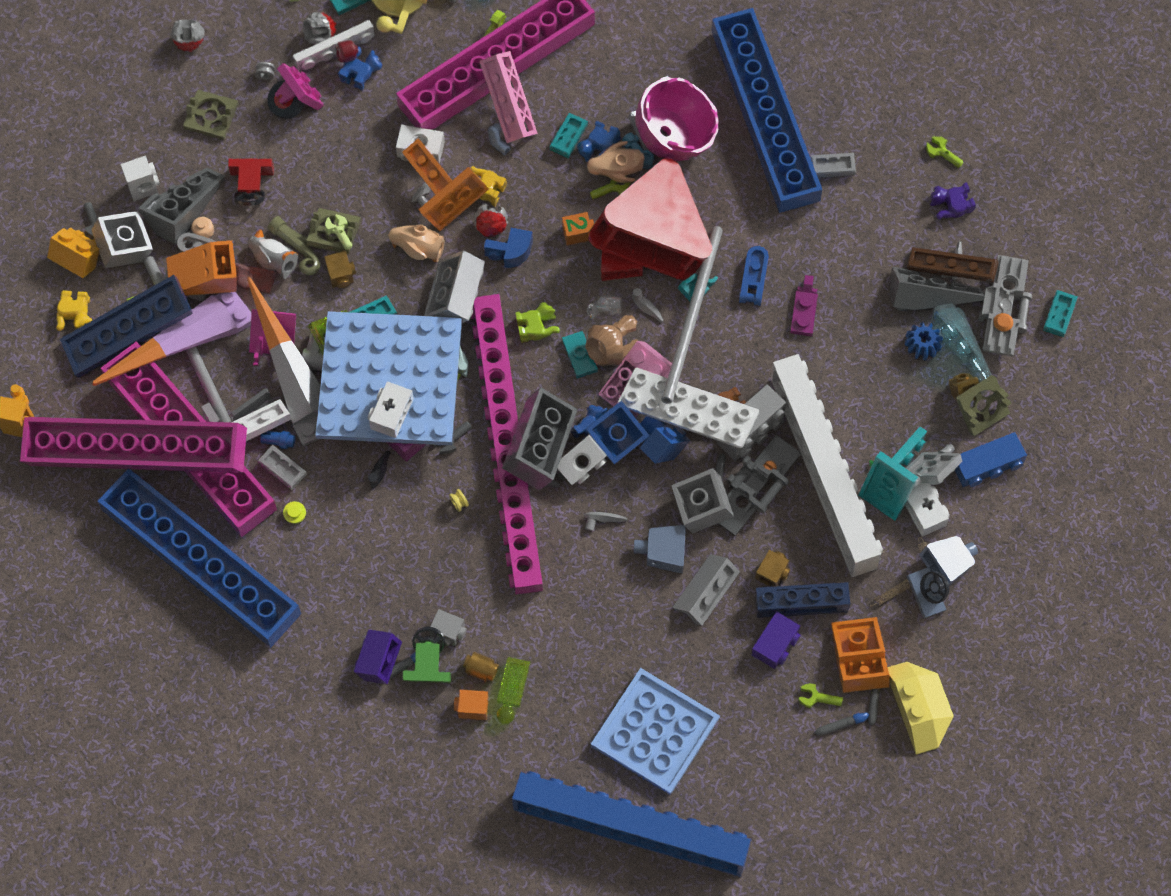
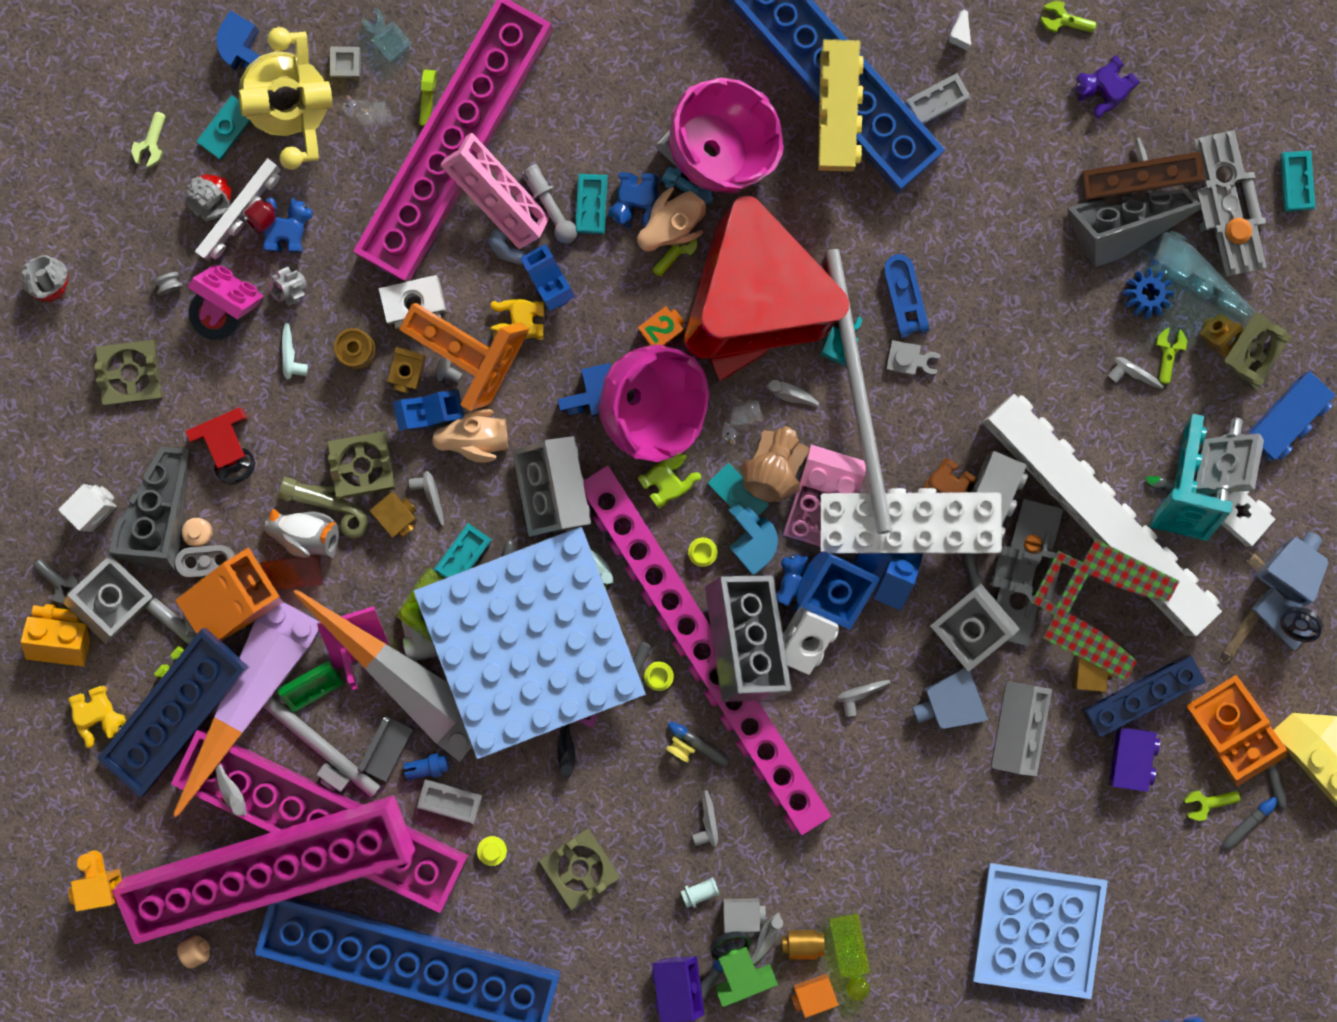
camera: 20 degrees left, 20 degrees up
white plate [233,399,291,441] -> none
yellowish green bar [325,214,352,250] -> none
white brick [368,381,414,438] -> none
red piece [474,204,508,237] -> none
magenta hinge [790,275,818,336] -> none
none -> light nougat piece [177,935,210,969]
none -> light grey bar [216,765,246,817]
none -> light grey gear [270,267,307,306]
none -> green plate [277,660,344,713]
none -> light aqua bar [282,323,308,379]
none -> pearl gold wheel [334,328,377,370]
none -> clear animal [342,95,393,147]
none -> pearl gold brick [387,347,427,394]
none -> blue brick [393,390,464,431]
none -> light grey bar [409,471,444,526]
none -> blue brick [520,244,575,311]
none -> light grey pin [521,164,578,244]
none -> olive piece [539,827,621,910]
none -> dark pink piece [598,345,709,462]
none -> neon yellow plate [644,661,674,691]
none -> dark grey piece [668,722,729,766]
none -> light aqua pin [680,877,720,908]
none -> neon yellow plate [688,537,718,567]
none -> light grey bar [693,790,718,846]
none -> dark azure brick [728,503,778,575]
none -> light grey bar [751,912,783,964]
none -> light yellow wedge [818,40,863,171]
none -> light grey plate [886,340,940,375]
none -> white slope [948,9,971,51]
none -> piece [1031,539,1180,681]
none -> light grey bar [1108,357,1164,389]
none -> lime bar [1155,327,1187,384]

